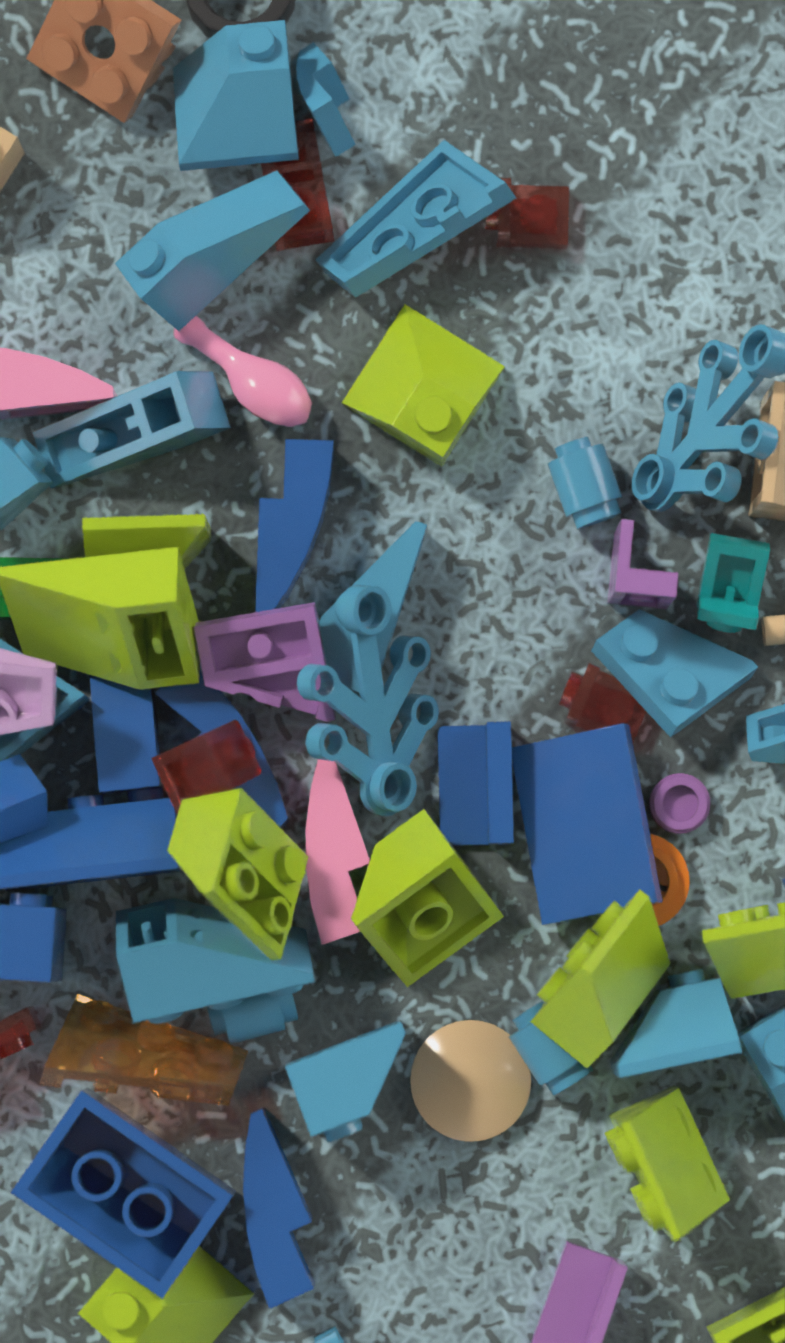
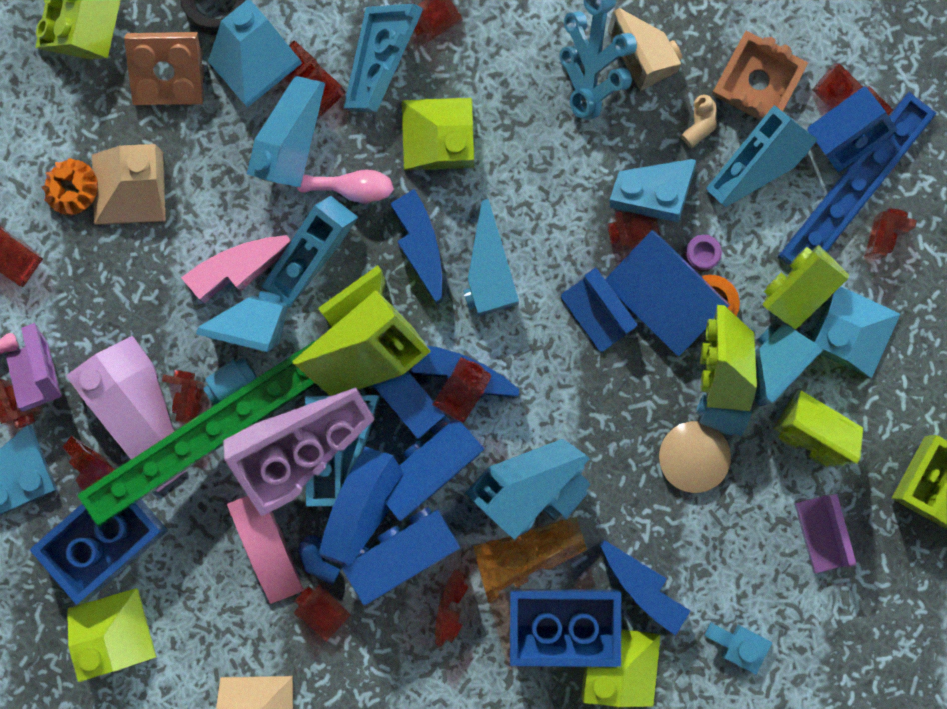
camera: 30 degrees left, 0 degrees up
lime slope [167,788,308,961] -> none
medium lavender wing [194,602,336,722] -> none
dark azure slope [285,1020,406,1142] -> none
dark azure slope [296,42,356,157] -> none
dark azure plant [297,585,439,816] -> none
bright pink slope [306,759,370,945] -> none
lime slope [351,809,504,987] -> none
dark azure brick [547,437,622,529] -> none
medium lavender panel [607,519,678,609] -> none
teal bracket [697,533,770,633] -> none

